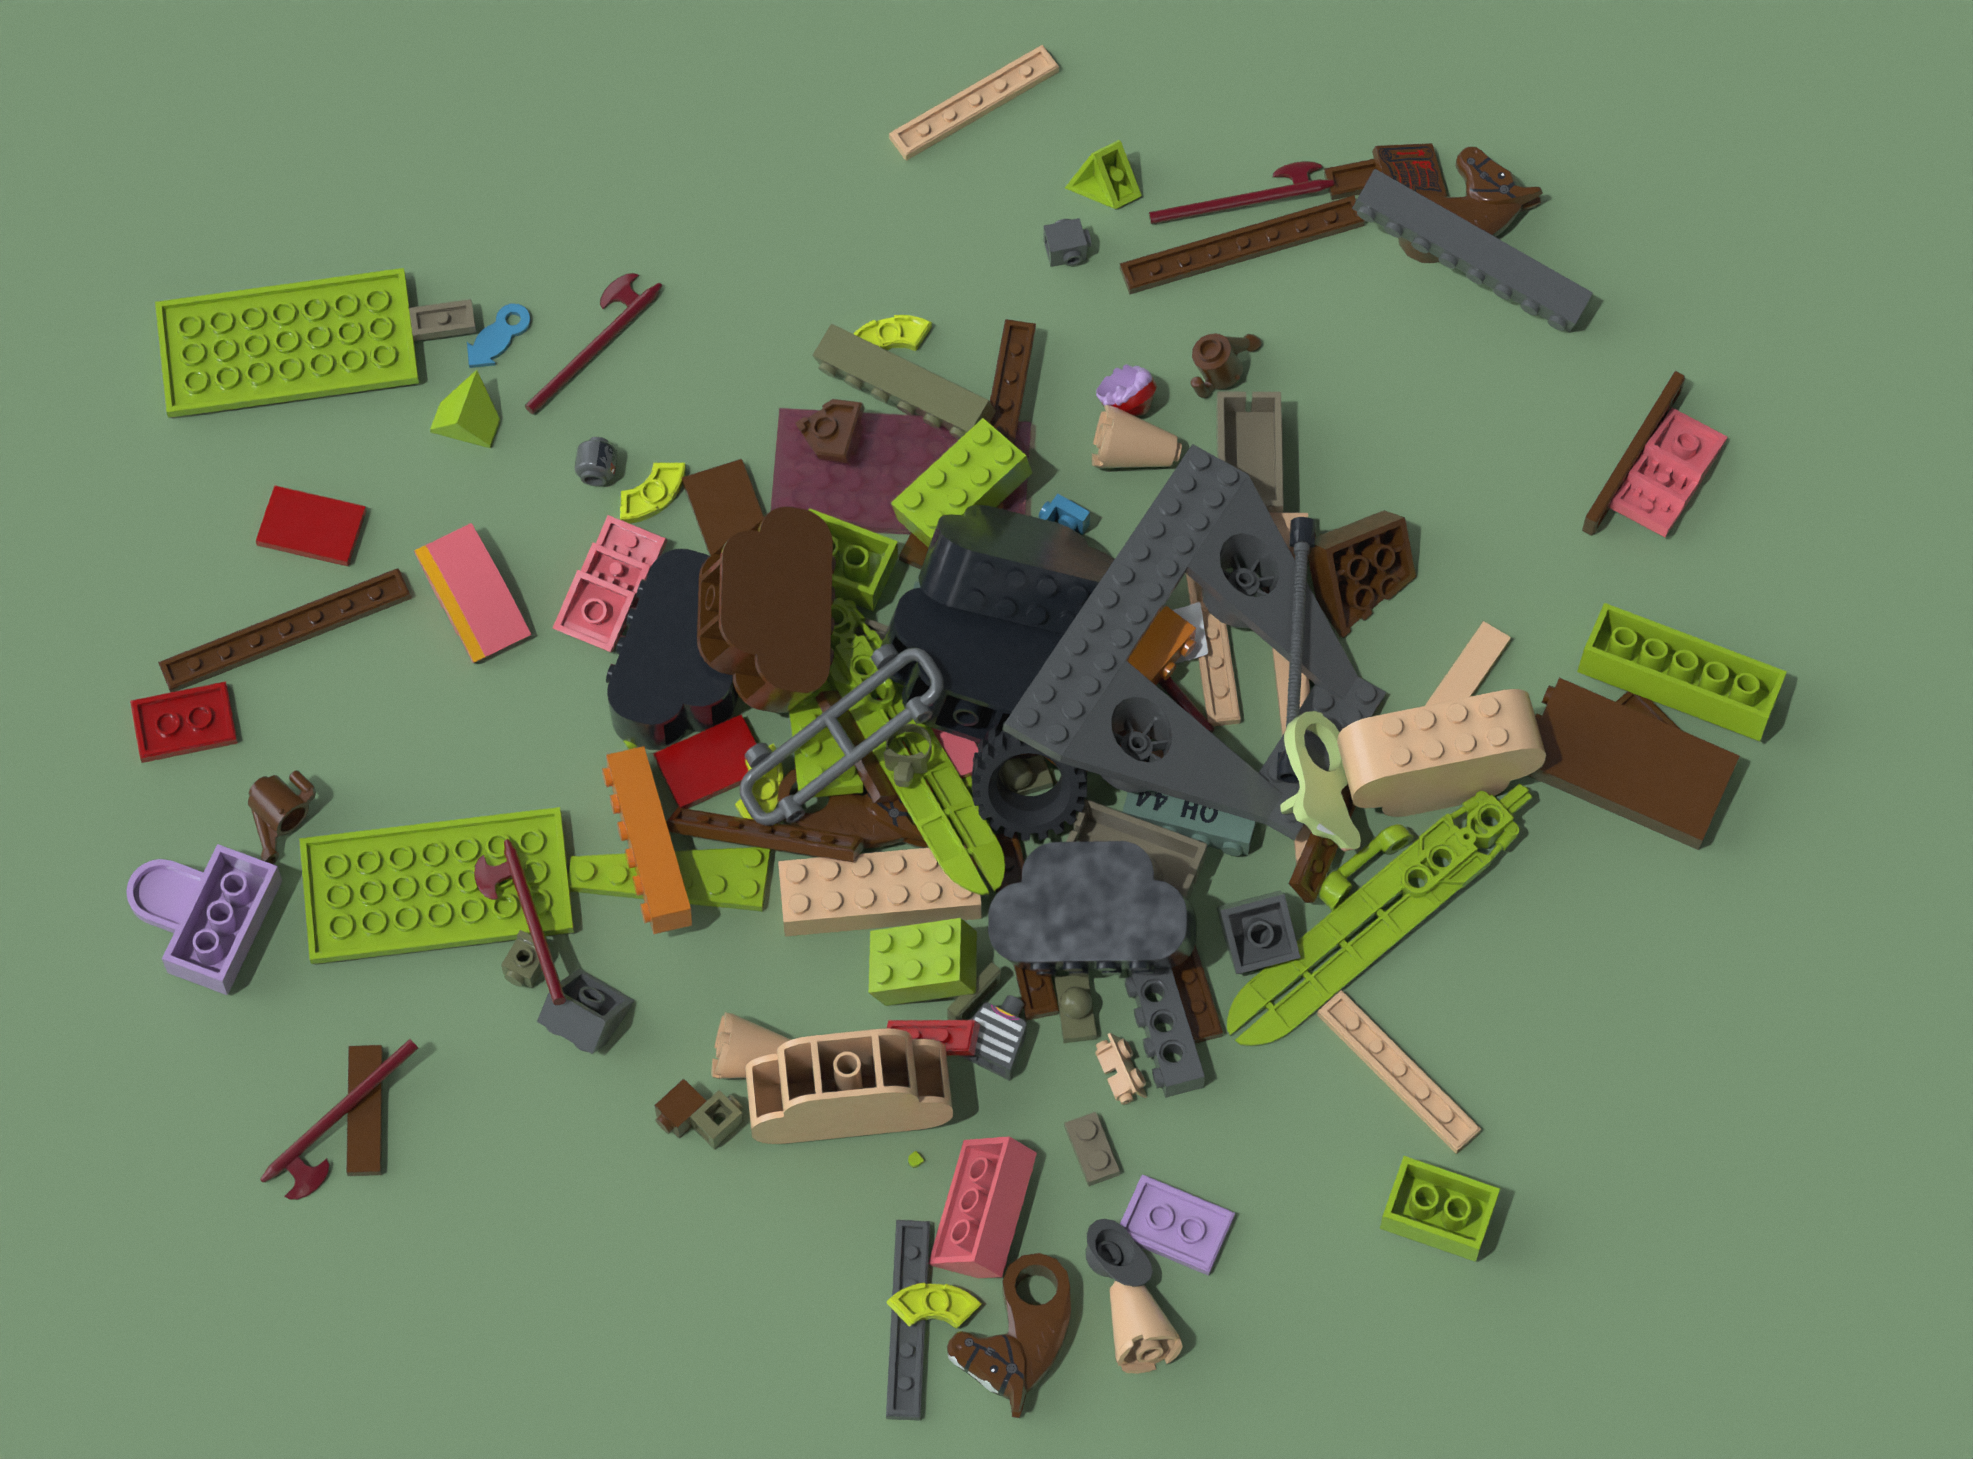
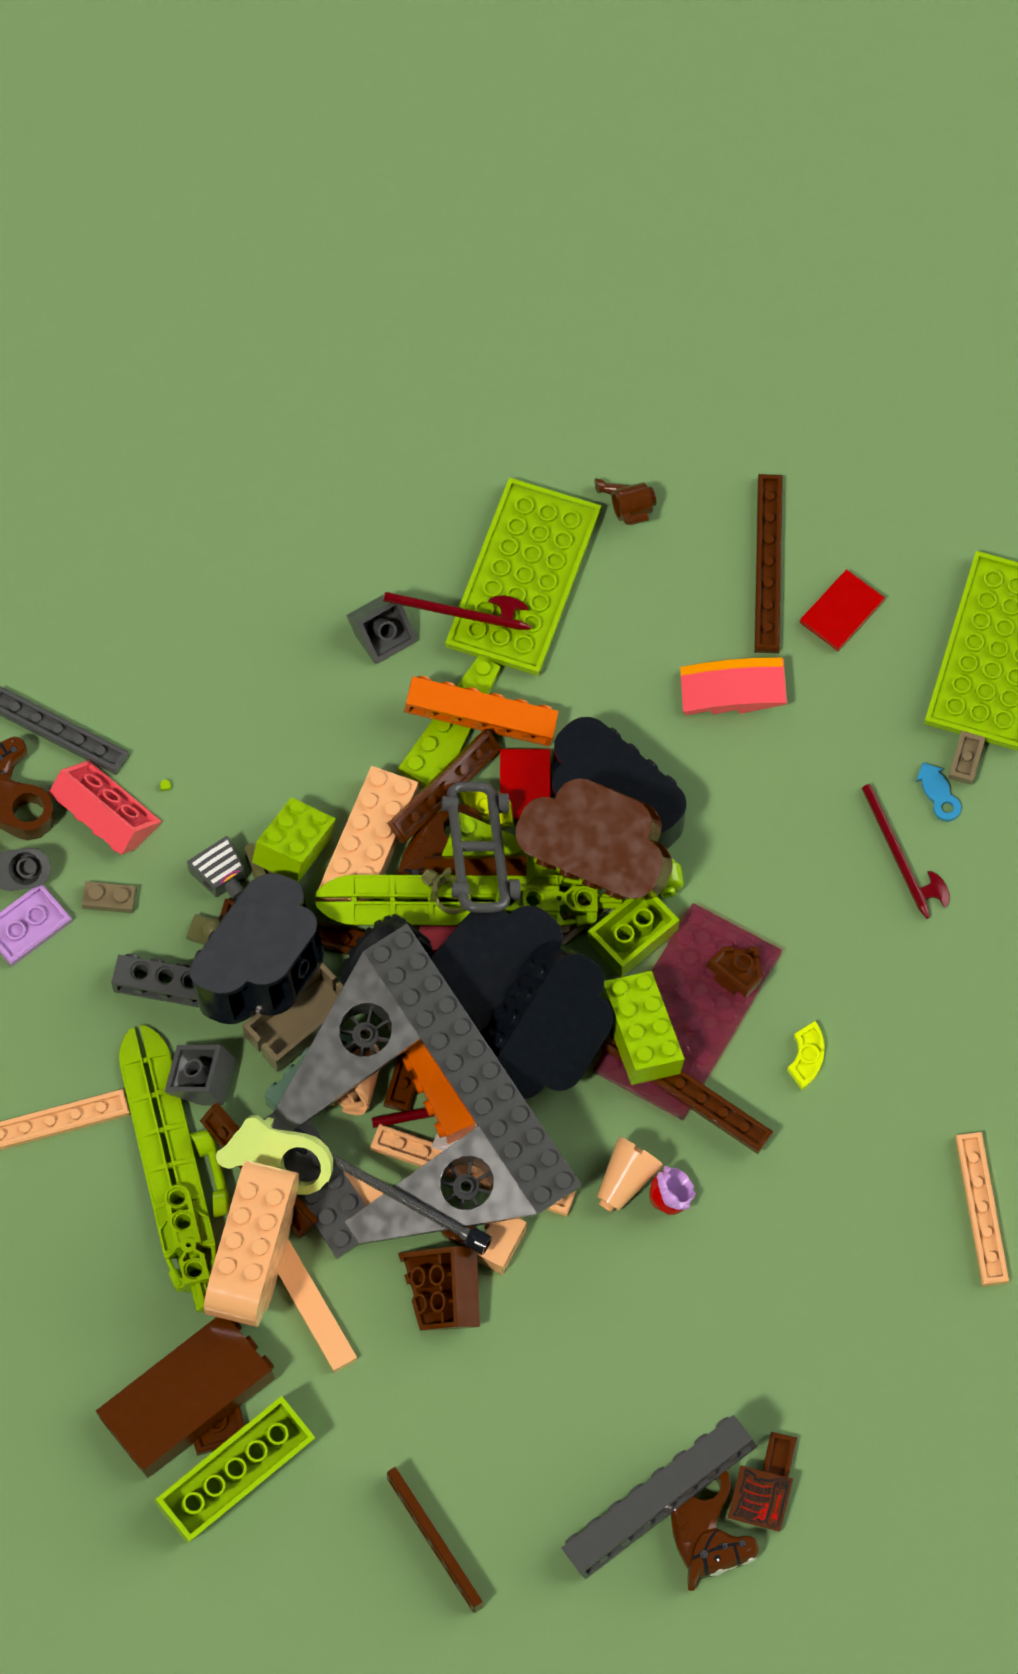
camera: 115 degrees right, 0 degrees up
lavender brick [126,844,282,995] -> none
red tile [130,681,238,763] -> none
dark red piece [260,1039,419,1200] -> none
reddish brown tile [346,1045,383,1176] -> none
lime slope [430,370,500,448] -> none
olive brick [501,930,551,988] -> none
coral slope [553,515,668,653] -> none
dark grey head [574,437,618,486] -> none
neon yellow tile [620,463,686,524] -> none
reddish brown brick [654,1079,706,1139] -> none
reddish brown tile [682,459,764,556] -> none
olive brick [690,1090,743,1150] -> none
light nougat cone [711,1012,791,1079] -> none
light nougat brick [745,1029,953,1144] -> none
olive brick [812,324,996,440] -> none
red tile [886,1020,980,1055] -> none
neon yellow tile [886,1283,982,1329] -> none
dark azure bracket [1038,493,1090,535] -> none
dark grey brick [1043,218,1091,267] -> none
lime slope [1065,140,1142,209] -> none
light nougat hinge [1095,1033,1147,1105] -> none
reddish brown tile [1119,195,1365,295] -> none
dark red piece [1149,161,1335,224] -> none
reddish brown tile [1171,944,1223,1044] -> none
reddish brown piece [1190,333,1262,398] -> none
dark tan piece [1216,392,1283,512] -> none
coral slope [1609,408,1728,537] -> none

